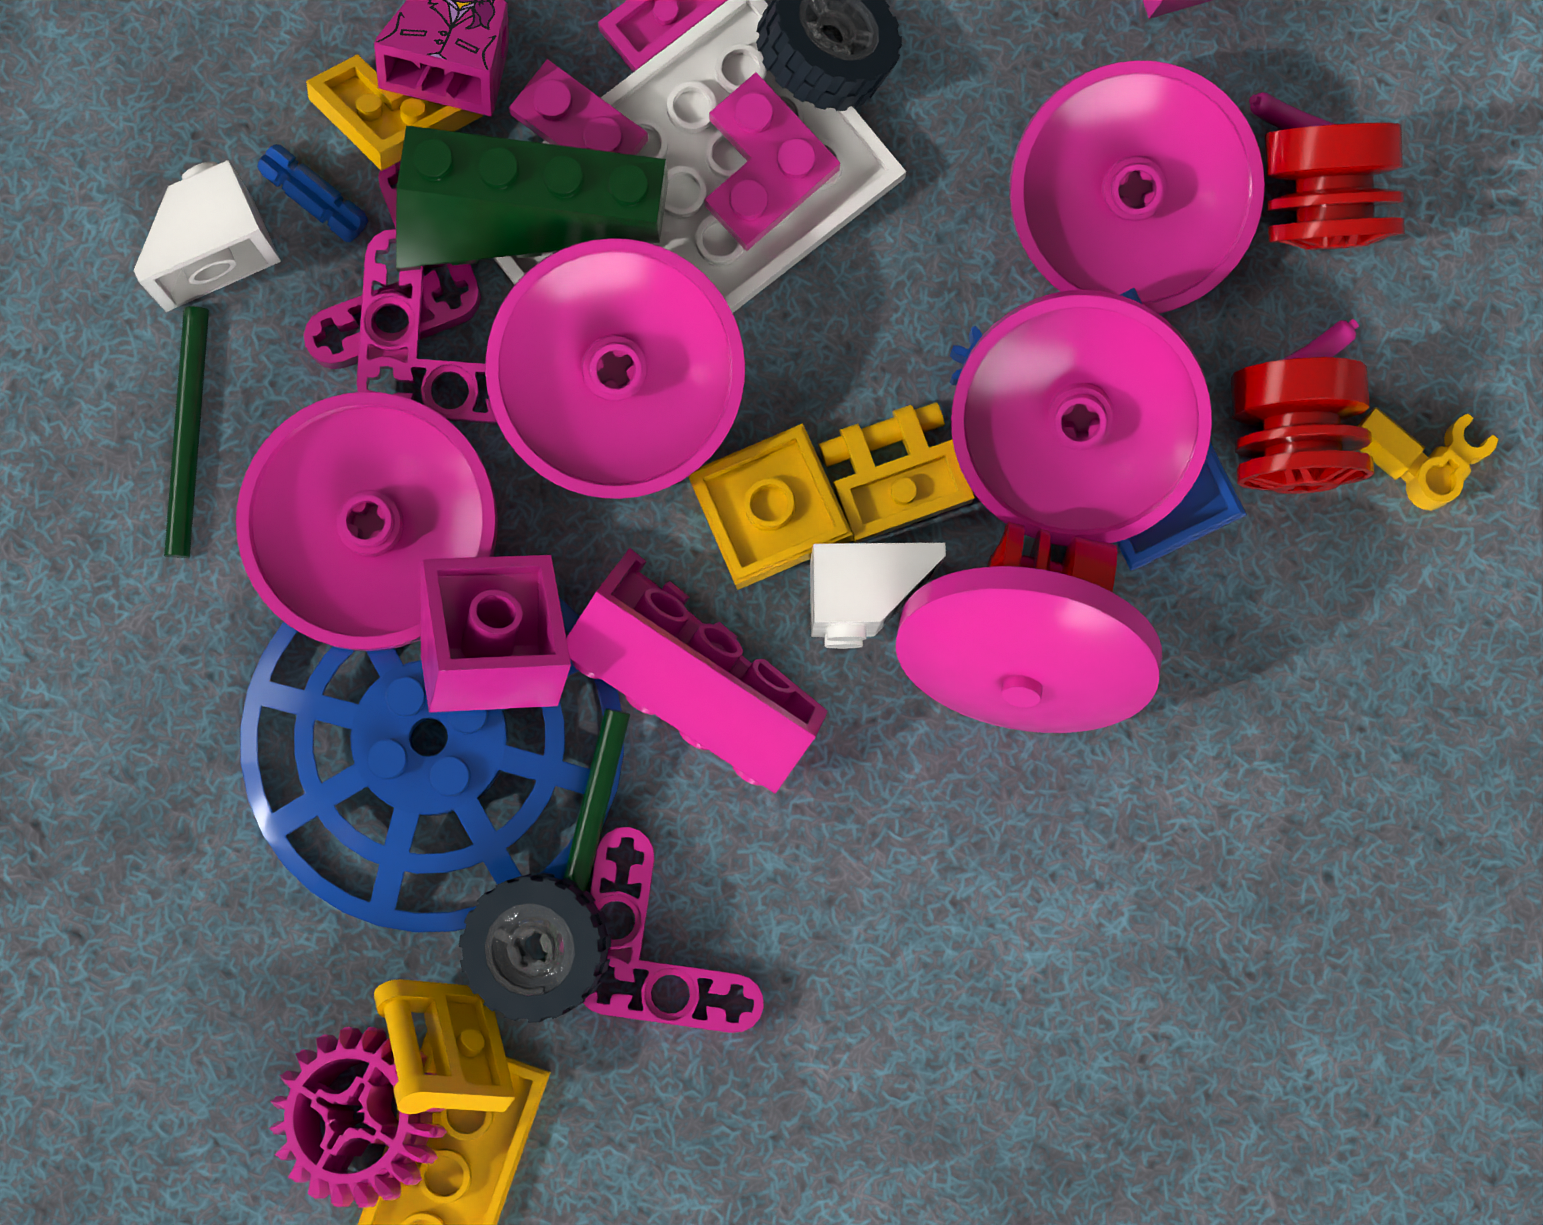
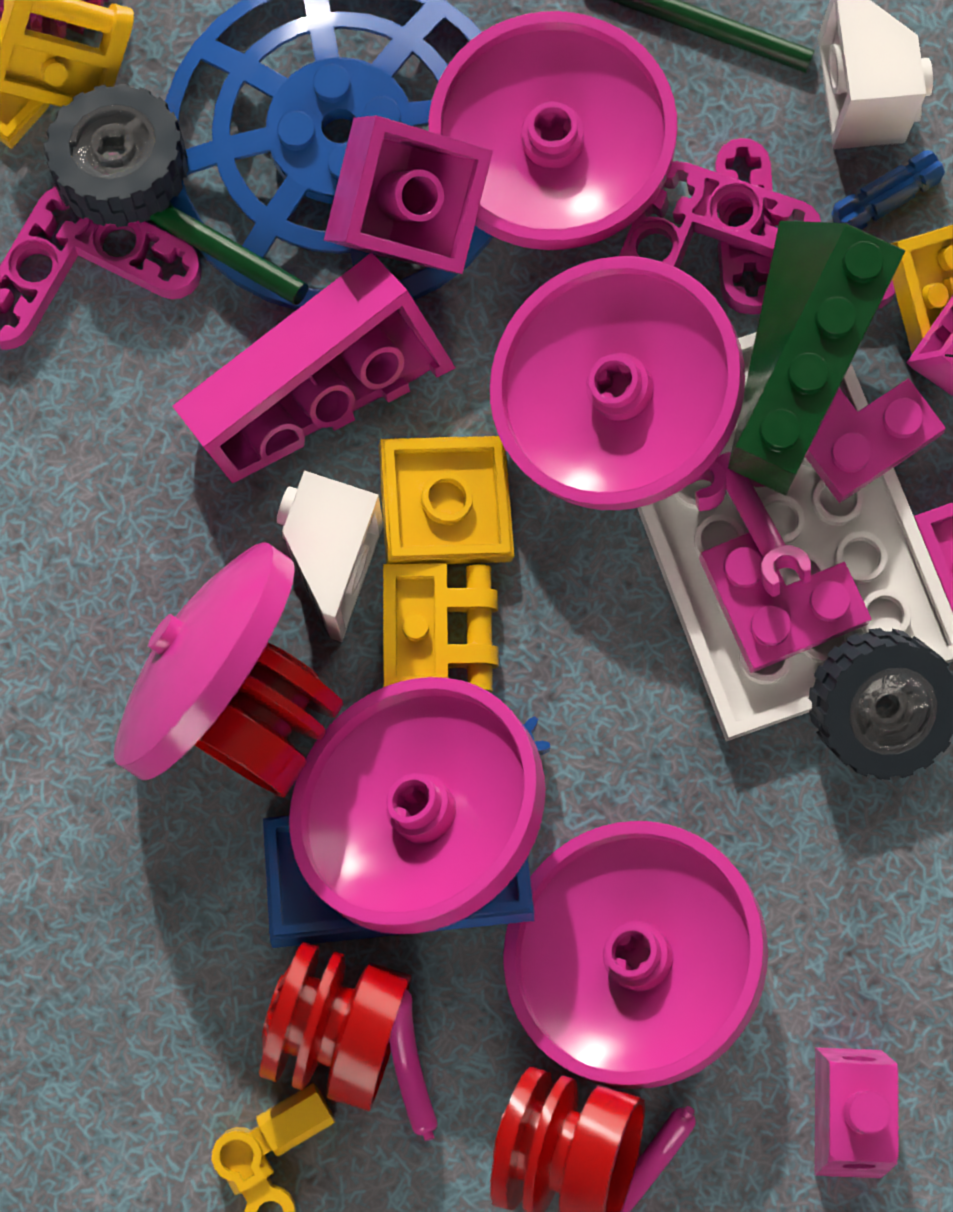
camera: 115 degrees right, 5 degrees down
none -> dark pink bar [689,452,811,597]

